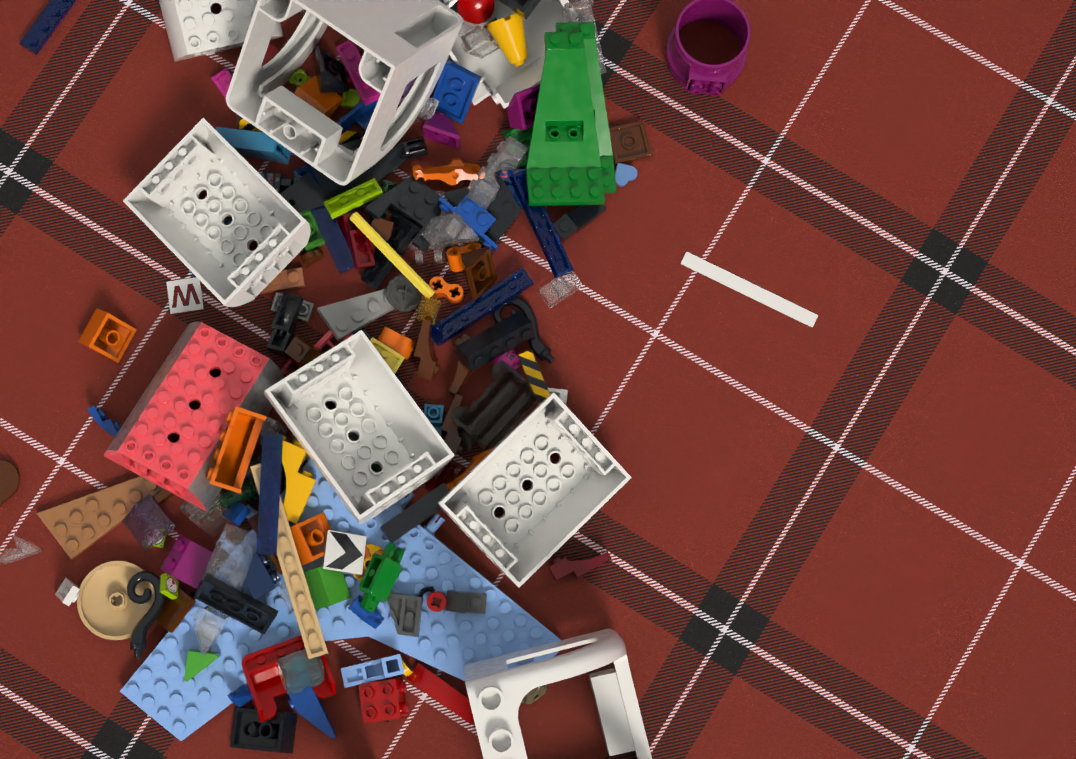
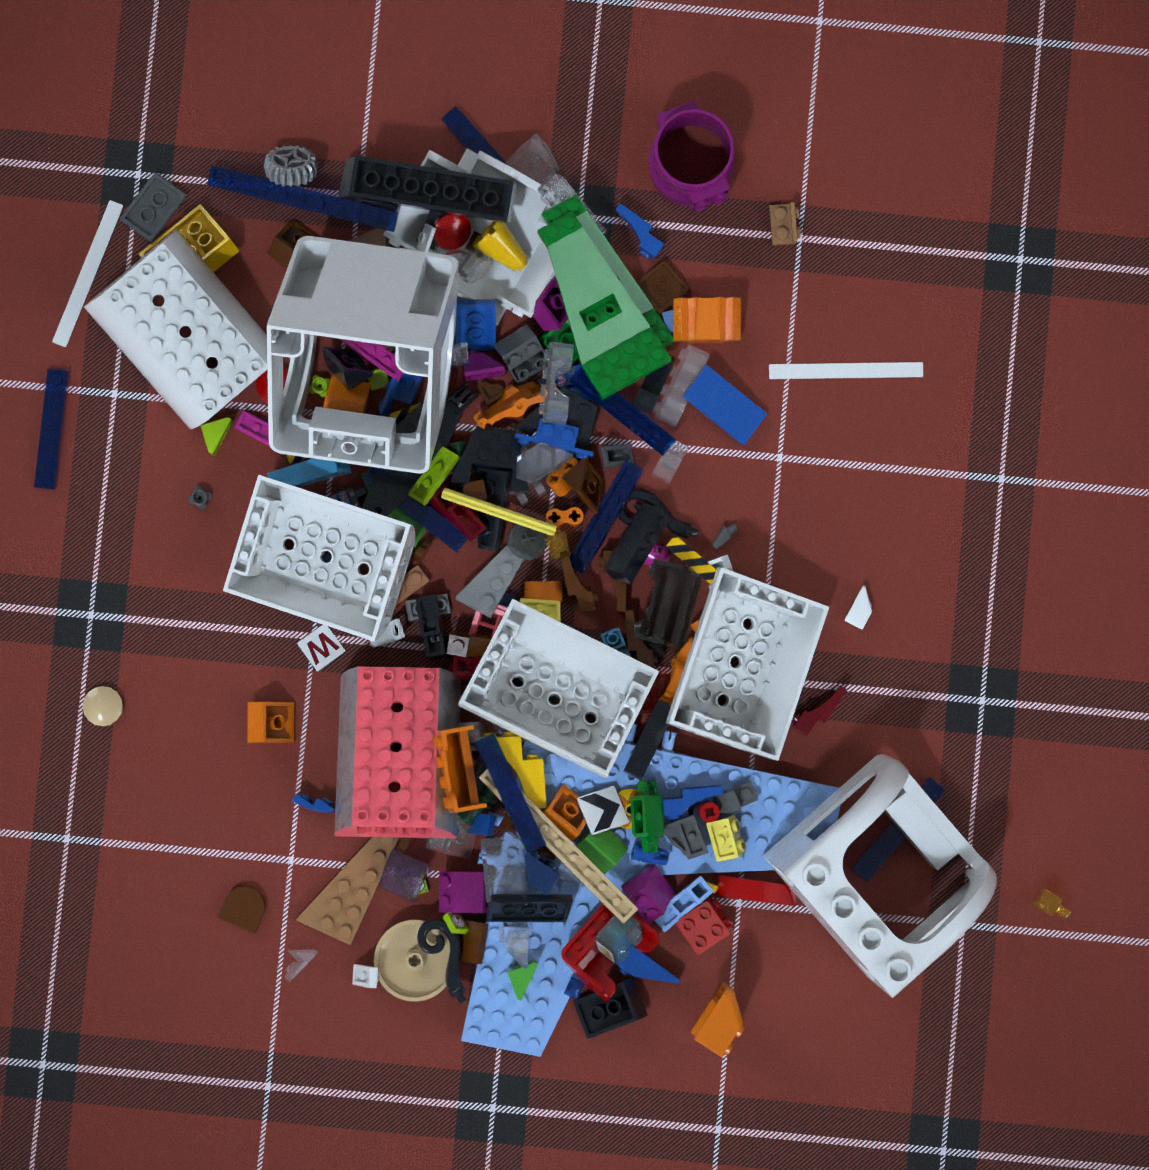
camera: 25 degrees left, 5 degrees up
none -> dark grey plate [188,486,212,510]
none -> lime slope [201,417,233,457]
none -> white bracket [370,618,405,648]
none -> reddish brown tile [478,381,504,406]
none -> dark grey slope [493,324,551,384]
none -> dark grey slope [600,444,634,470]
none -> blue slope [615,203,664,260]
none -> magenta slope [621,864,674,925]
none -> clear brick [652,344,710,428]
none -> blue slope [662,784,724,819]
none -> orange slope [673,297,741,343]
none -> blue tile [682,365,767,445]
none -> light yellow bracket [706,814,746,862]
none -> dark grey bar [712,523,738,551]
none -> medium nougat bracket [769,202,801,246]
none -> white slope [845,585,872,629]
none -> clear blue plate [851,777,946,882]

